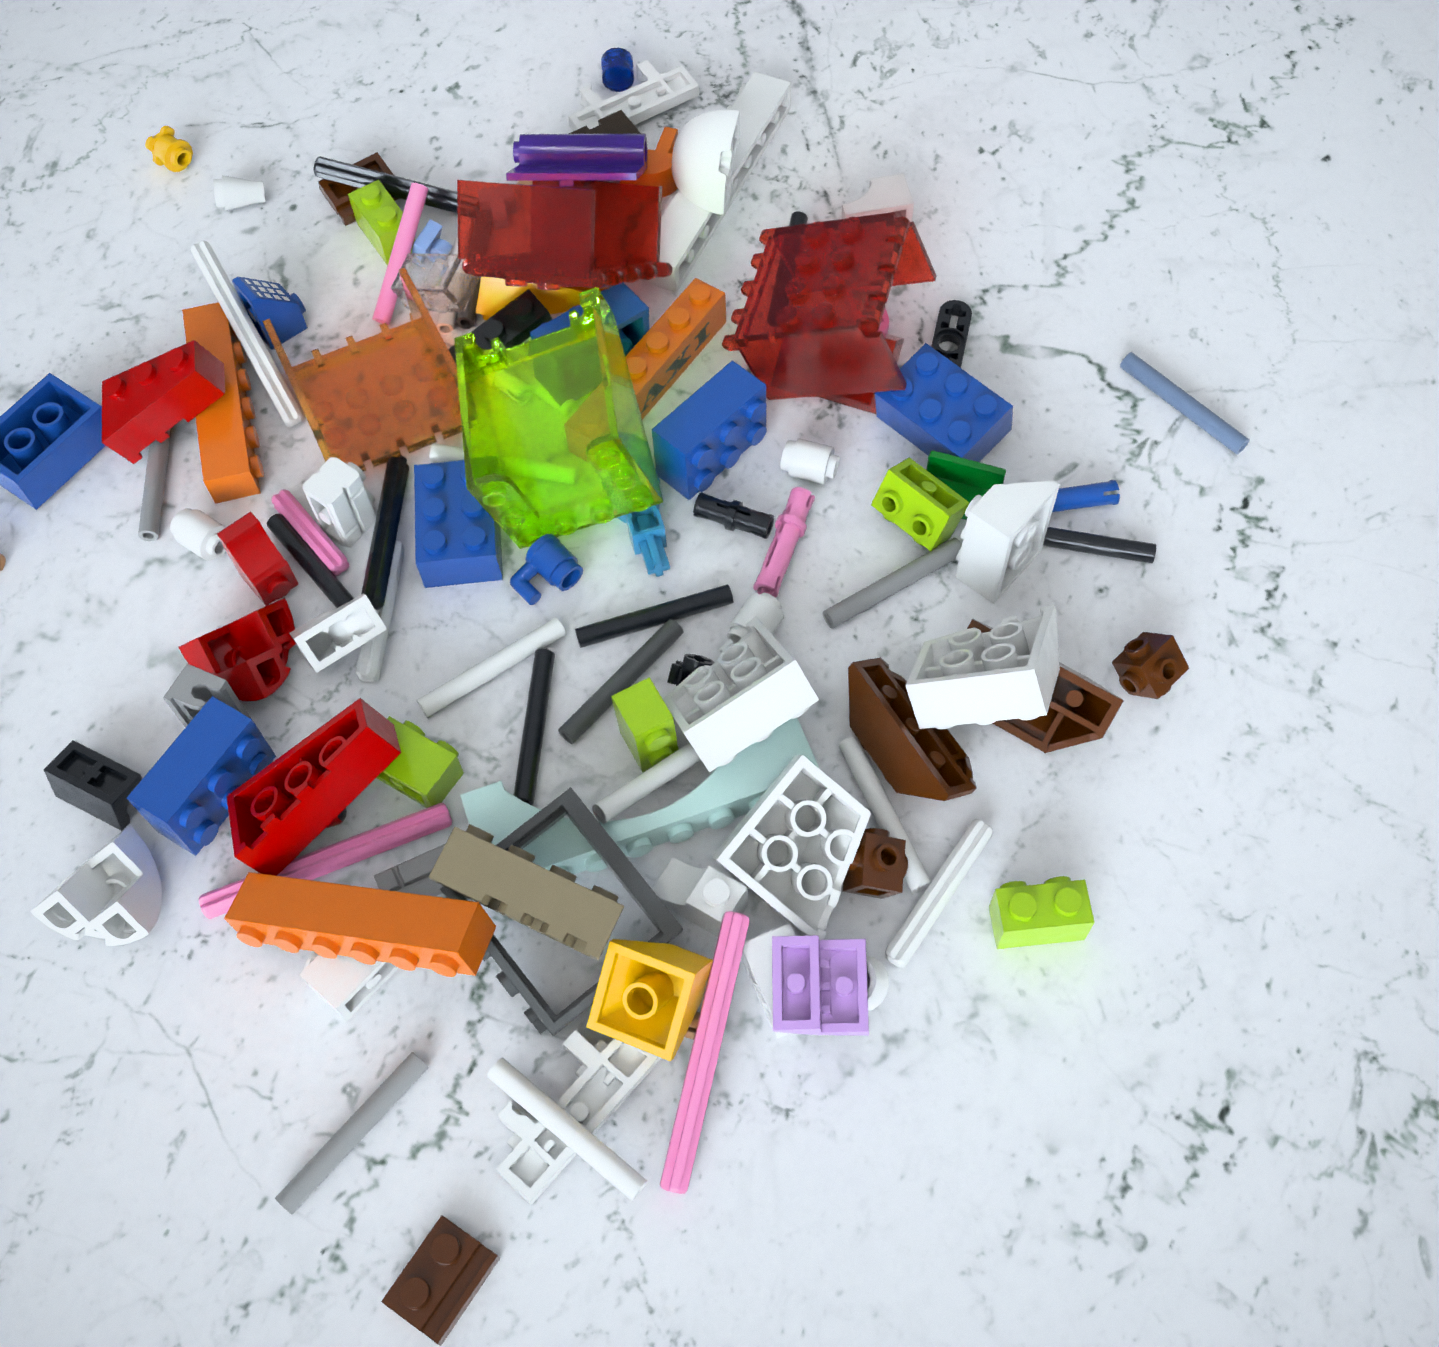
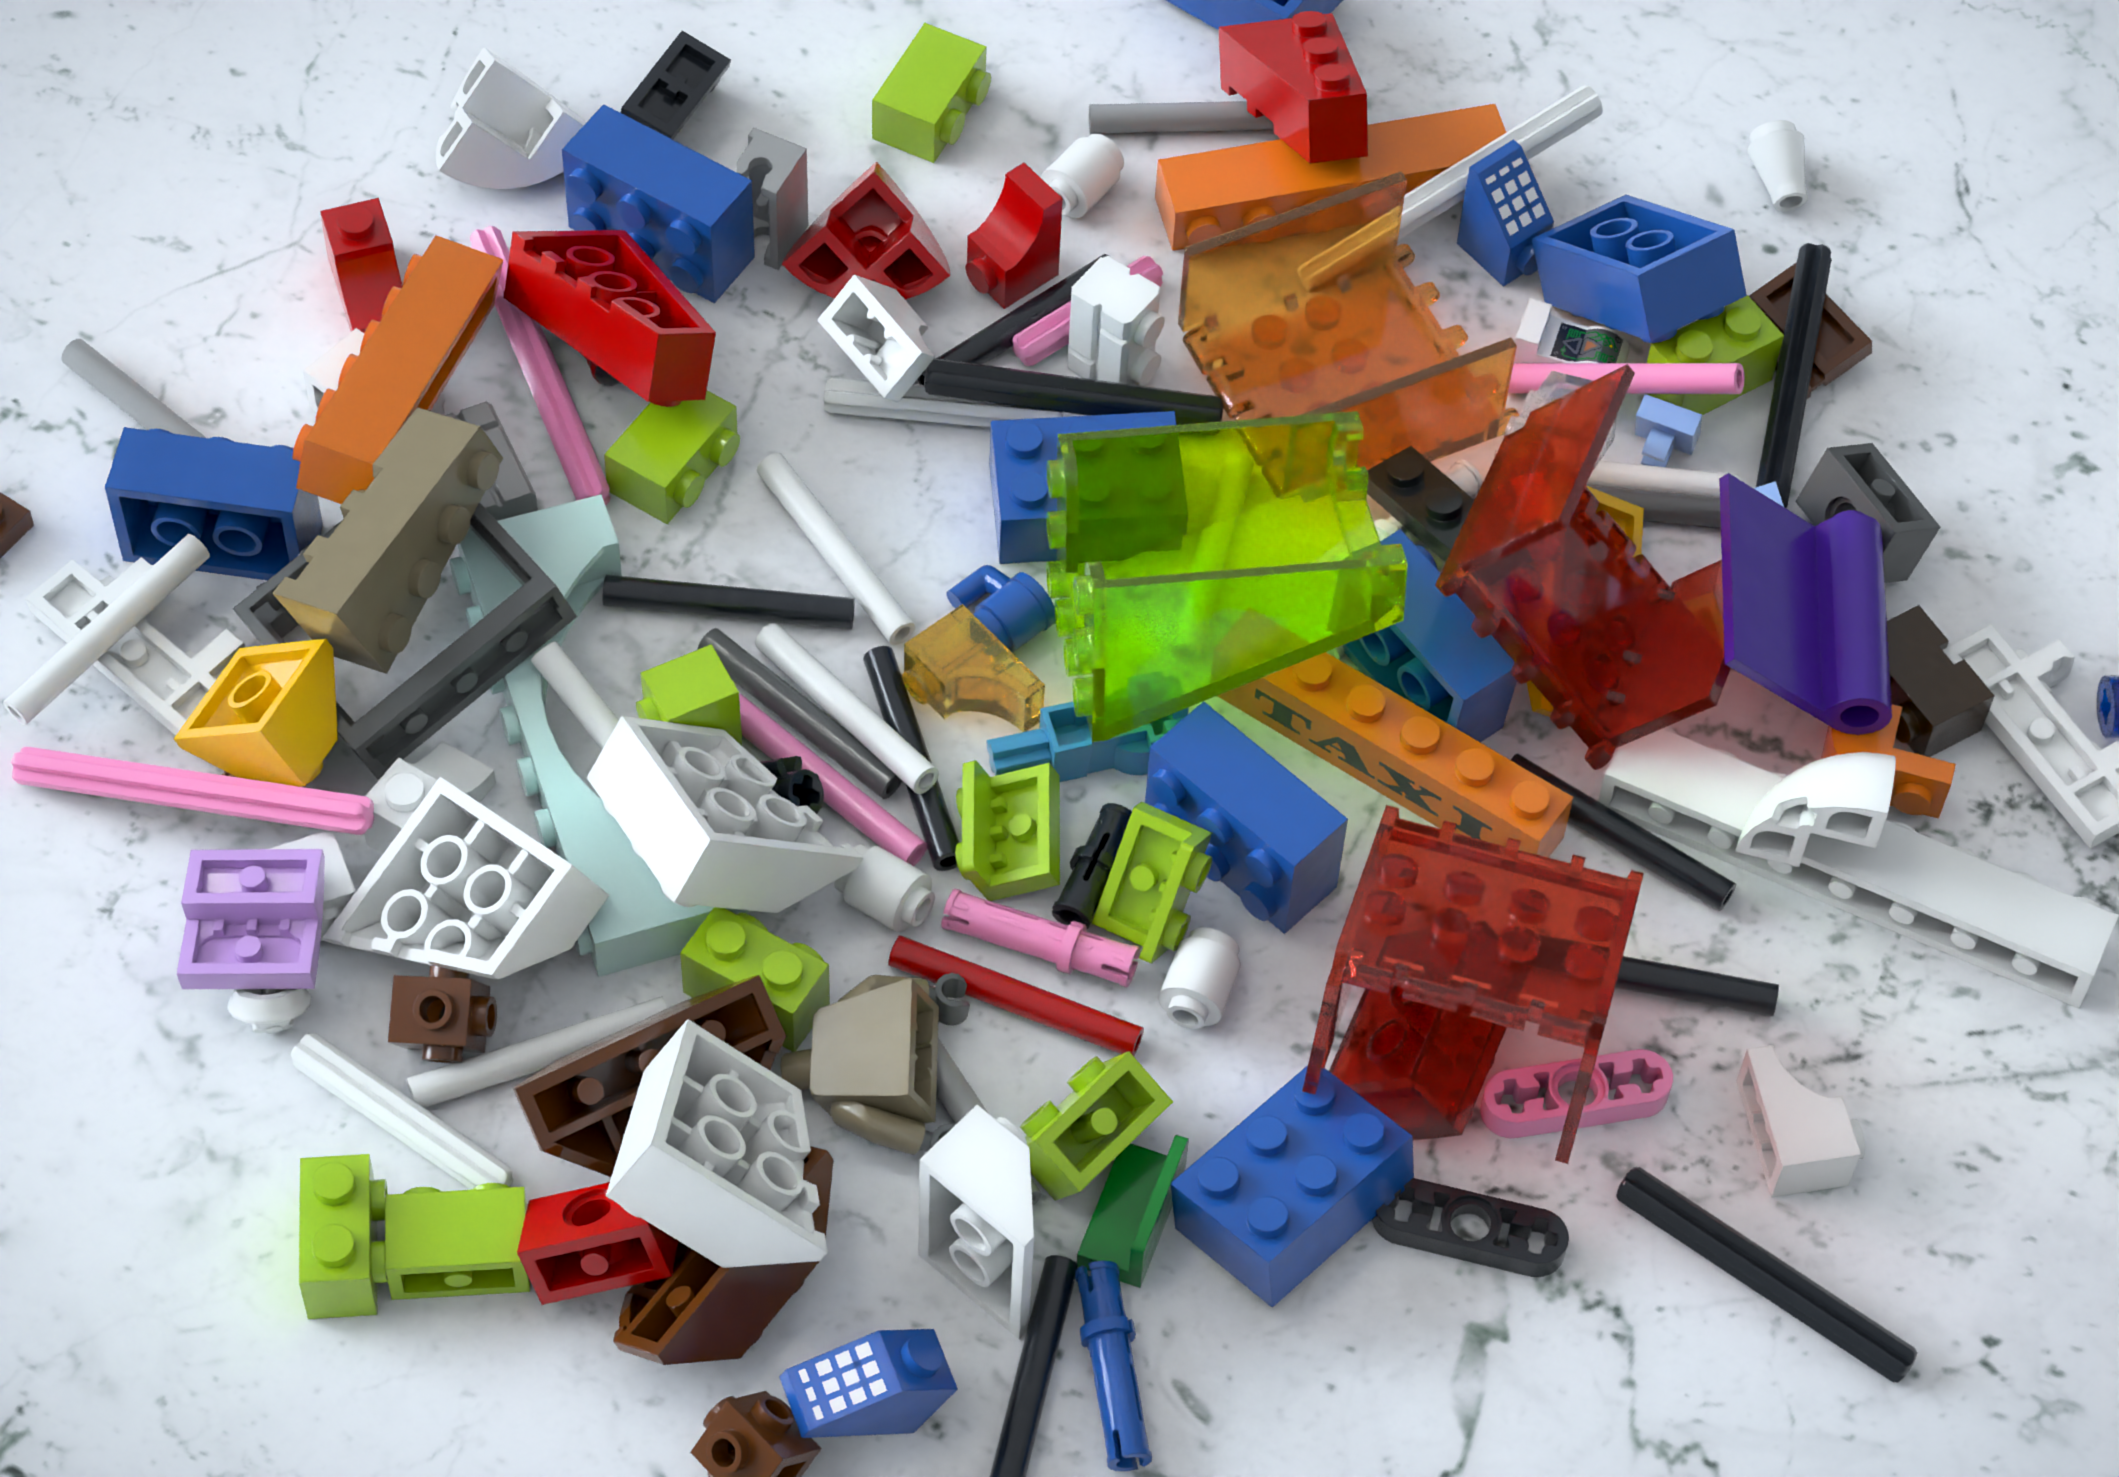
camera: 85 degrees right, 5 degrees down
yellow brick [145,126,193,172] -> none
none -> blue brick [105,427,323,580]
none -> red arch [320,198,403,333]
none -> lime brick [385,1183,530,1300]
none -> red brick [517,1182,678,1305]
none -> lime brick [680,907,830,1052]
none -> bright pink piece [739,694,927,866]
none -> white piece [755,623,939,794]
none -> blue slope [779,1329,958,1438]
none -> dark tan torso [780,973,970,1155]
none -> lime brick [872,23,991,163]
none -> red piece [888,935,1144,1056]
none -> clear yellow arch [902,604,1045,732]
none -> lime bracket [955,760,1060,901]
none -> lime bracket [1091,802,1213,964]
none -> leg [1510,297,1629,397]
none -> black piece [1511,753,1736,911]
none -> blue brick [1532,194,1747,343]
none -> black axle [1616,1167,1918,1383]
none -> dark grey brick [1795,443,1941,583]

